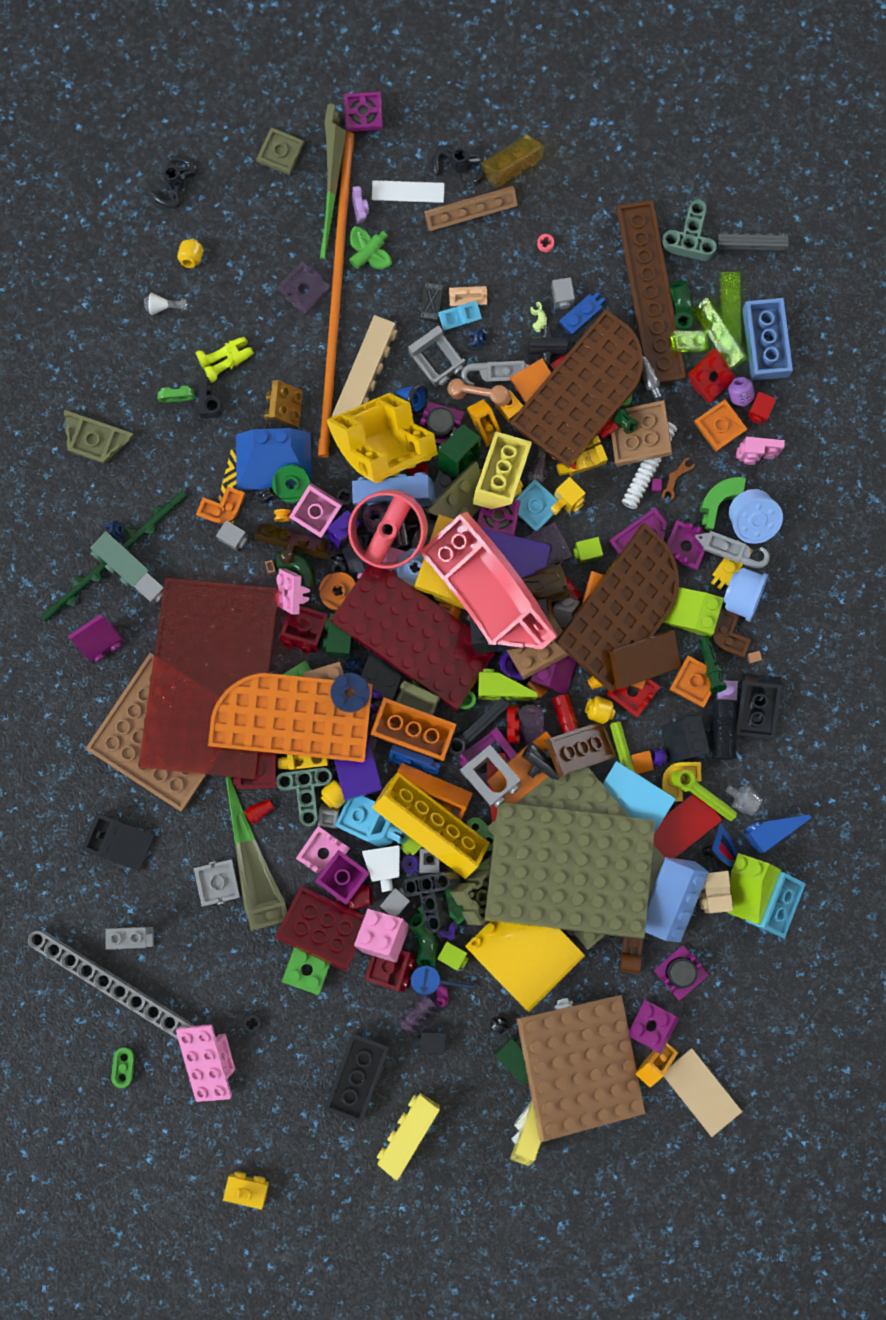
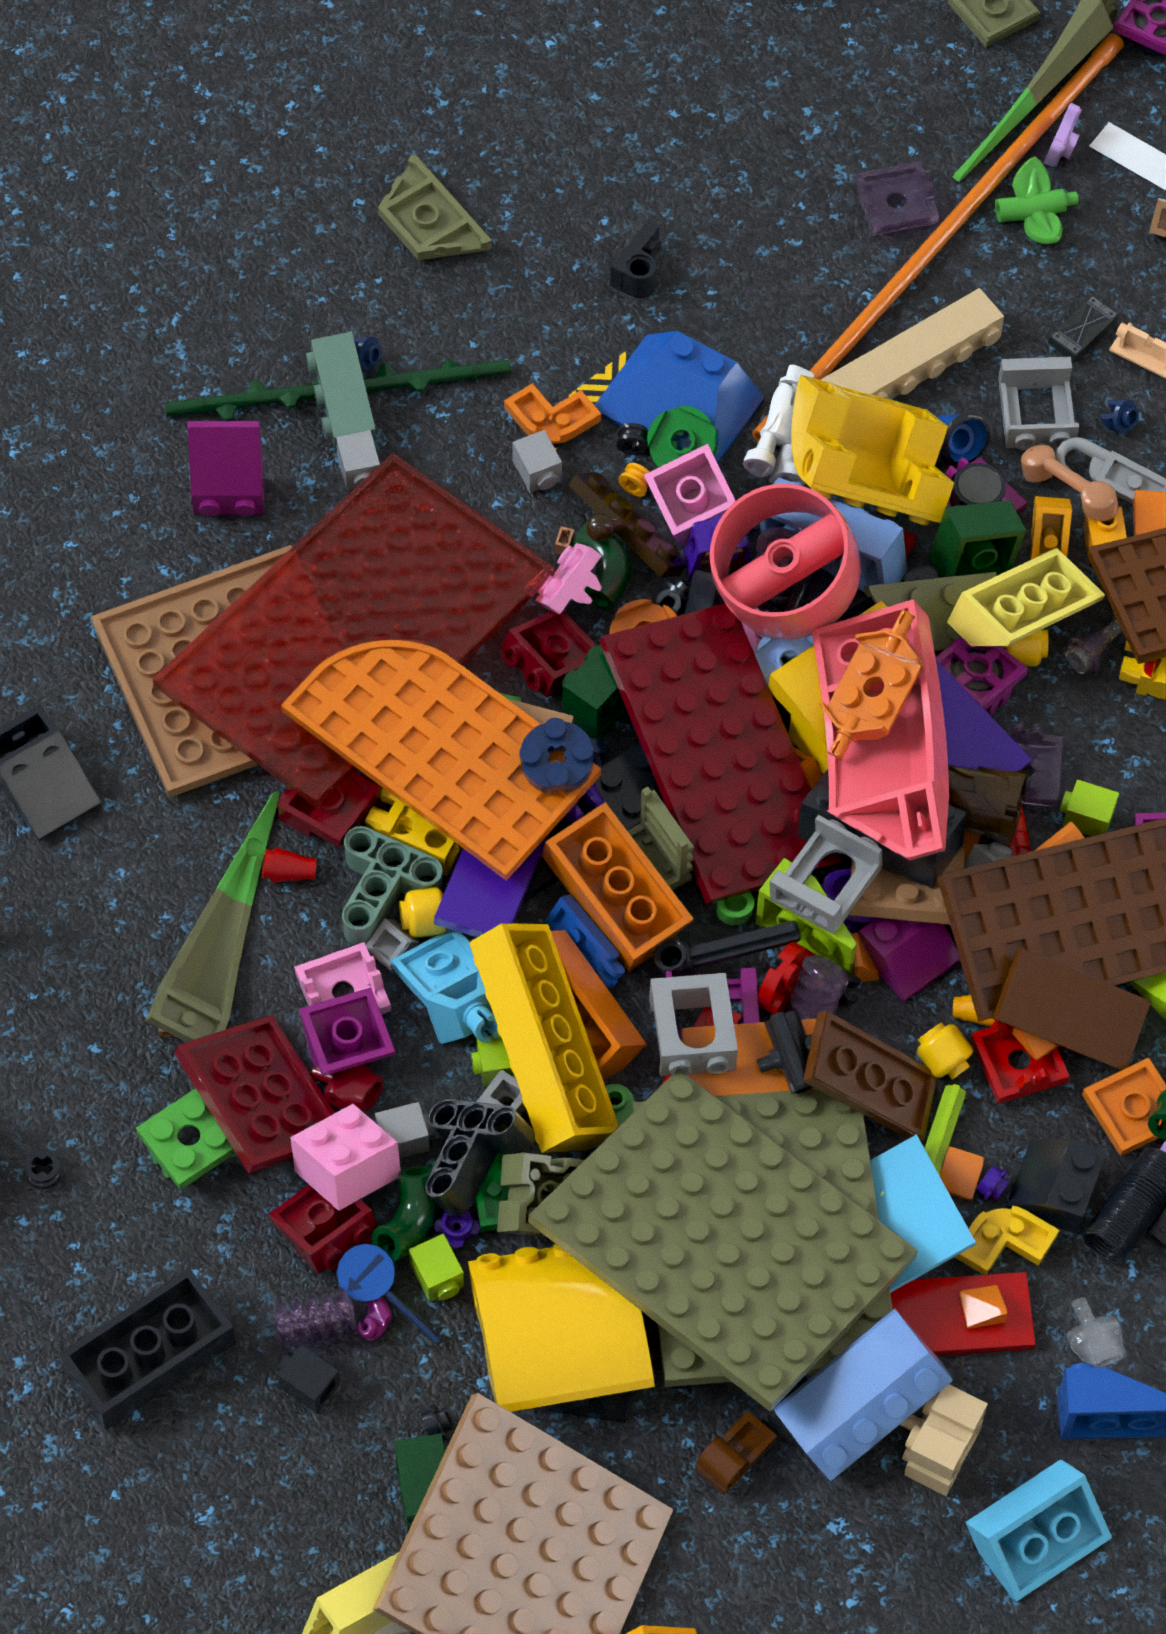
camera: 30 degrees right, 20 degrees down
piece [144,293,187,315] -> none
bright green plate [157,386,195,403] -> none
yellow head [177,239,203,268] -> none
light grey plate [194,859,241,907] -> none
neon yellow piece [195,337,254,383] -> none
pearl gold plate [264,380,303,428] -> none
white torso [362,845,400,892] -> none
light yellow slope [377,1093,440,1180] -> none
dark purple plate [400,854,420,874] -> none
medium azure slope [438,301,482,331] -> none
medium azure plate [515,479,558,533] -> none
yellow brick [550,477,586,515] -> none
red axle [552,694,579,734] -> none
magenta piece [629,1000,679,1054] -> none
piece [653,945,709,1001] -> none
lime axle [671,770,737,821] -> none
shield [702,823,738,868] -> none
lime slope [727,853,782,925] -> none
none -> white piece [743,365,814,485]
none -> light grey panel [770,815,882,934]
none -> orange plate [820,610,924,760]
none -> orange slope [959,1285,1008,1329]

